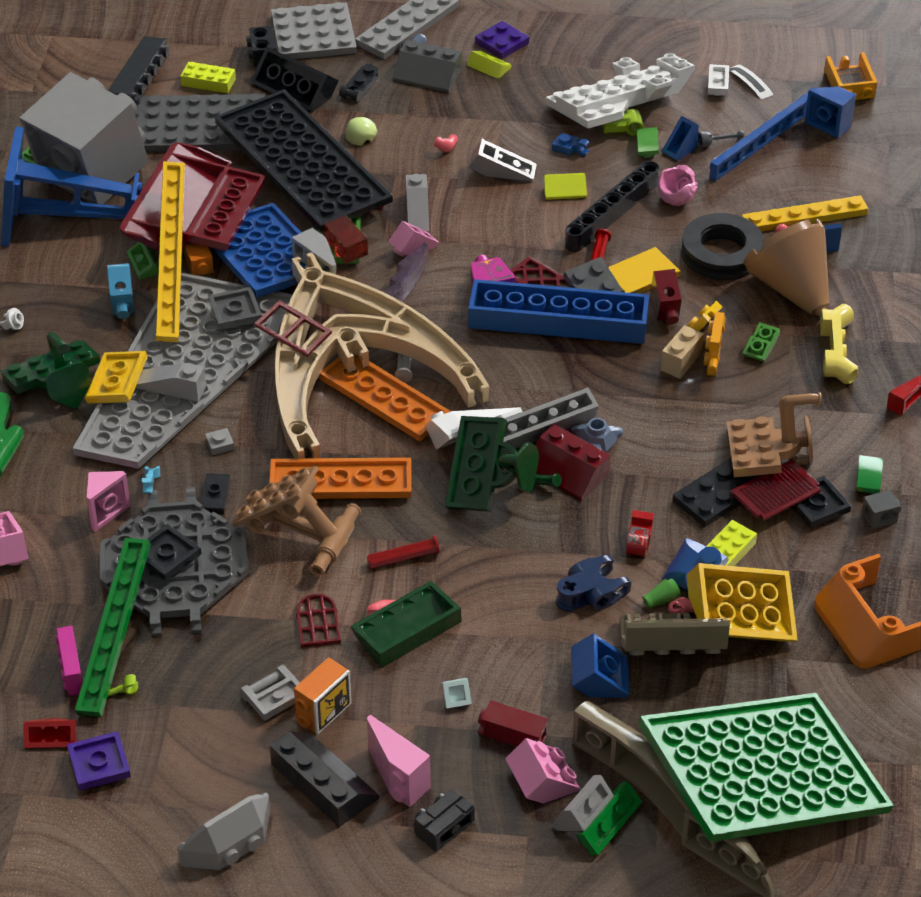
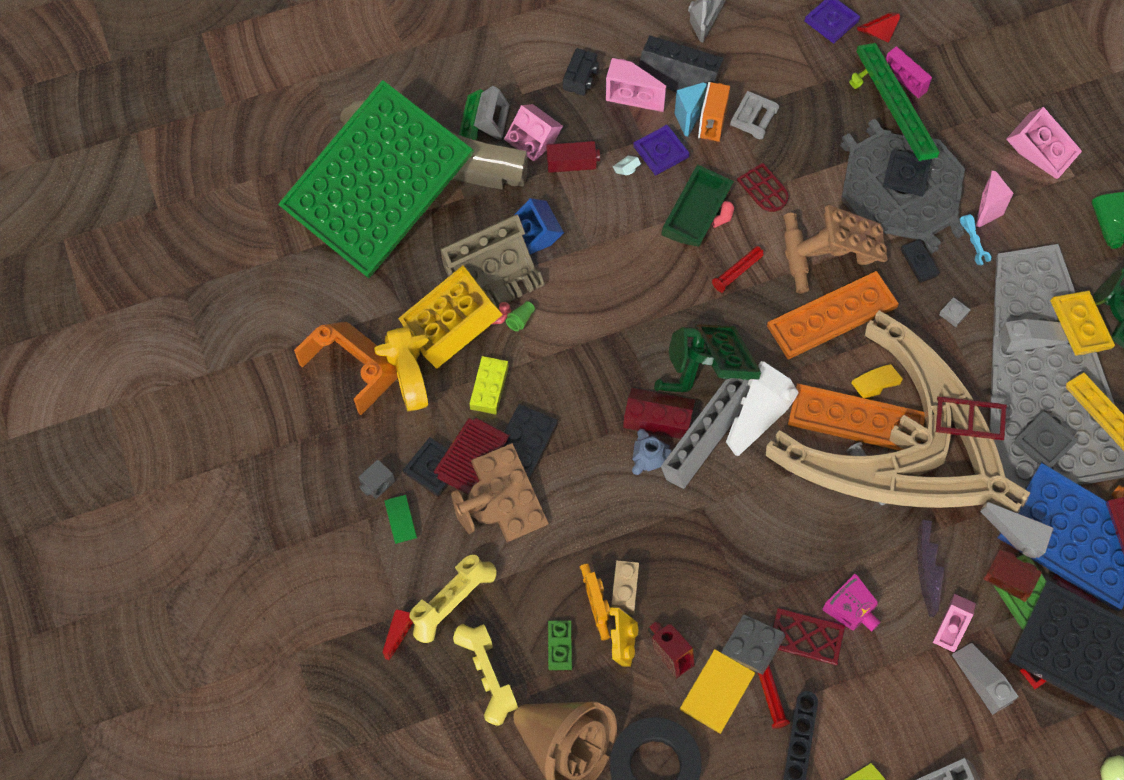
camera: 155 degrees right, 20 degrees up
blue brick [468,279,649,344] -> none
dark blue piece [556,555,632,612] -> none
red leg [626,510,654,557] -> none
blue slope [662,538,729,592] -> none
none -> yellow animal [374,327,428,412]
none -> light yellow plate [410,555,497,643]
none -> dark purple plate [634,125,689,176]
none -> medium azure slope [675,82,707,137]
none -> yellow slope [851,364,903,398]

